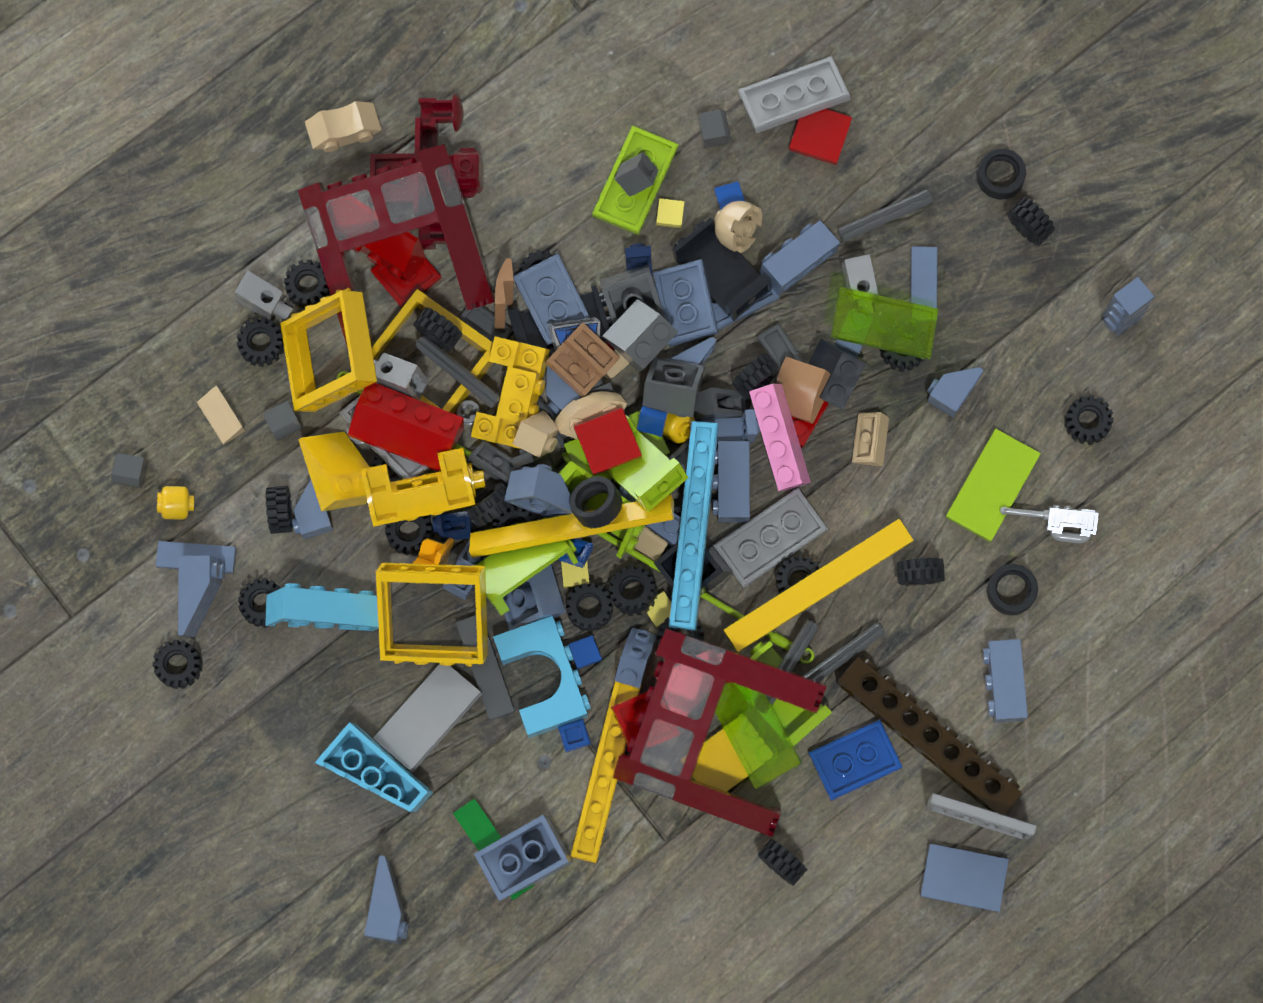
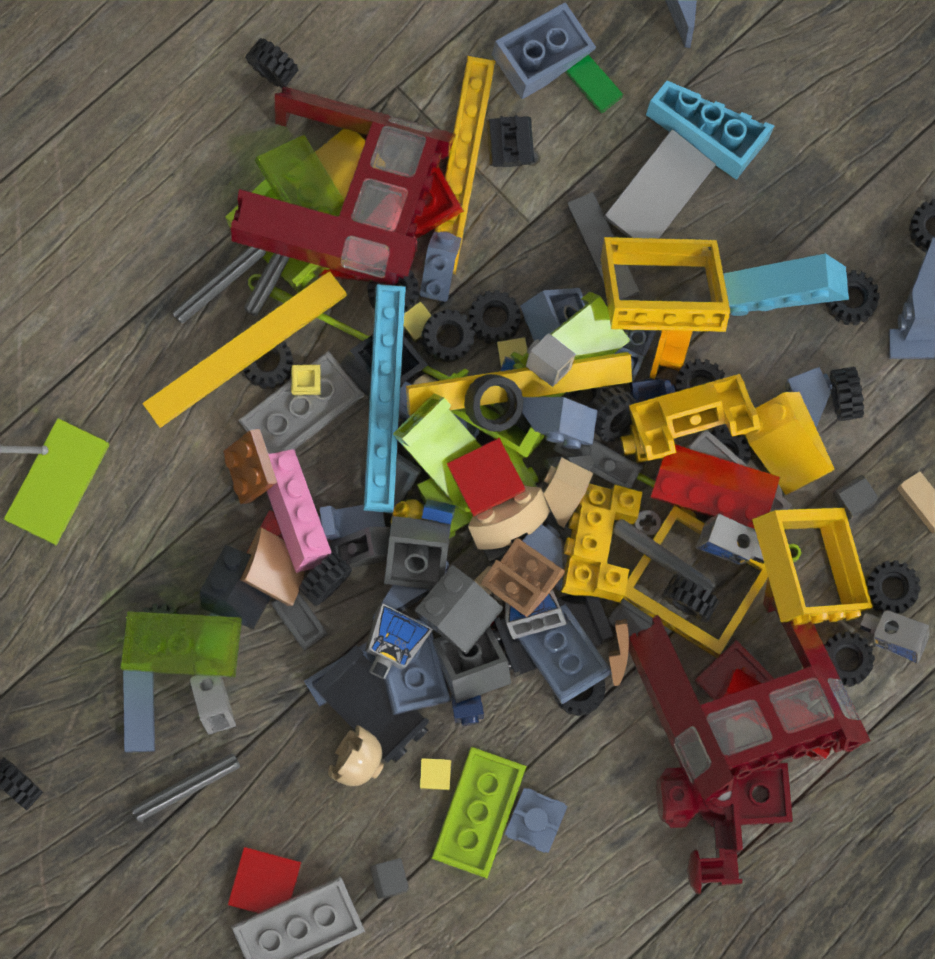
camera: 175 degrees right, 0 degrees up
tan brick [305,101,381,152] -> none
medium azure arch [493,616,591,738] -> none
blue tile [558,719,591,753] -> none
blue tile [568,635,602,670] -> none
dark grey panel [615,152,658,196] -> none
sand blue brick [713,441,750,522] -> none
blue tile [714,181,745,210] -> none
sand blue brick [759,221,840,295] -> none
blue tile [808,720,903,801] -> none
dark brown brick [837,657,1022,815] -> none
tan slope [852,412,889,466] -> none
black tyre [897,558,945,586] -> none
sand blue tile [920,844,1009,912] -> none
light grey tile [926,794,1037,841] -> none
sand blue slope [927,367,983,418] -> none
black tyre [977,148,1026,200] -> none
sand blue brick [982,639,1028,723] -> none
black tyre [987,564,1038,616] -> none
none -> dark orange plate [223,429,278,504]
none -> light yellow tile [291,365,321,395]
none -> torso [365,604,433,679]
none -> black piece [486,115,535,167]
none -> sand blue piece [505,788,568,853]
none -> light grey brick [526,333,576,387]

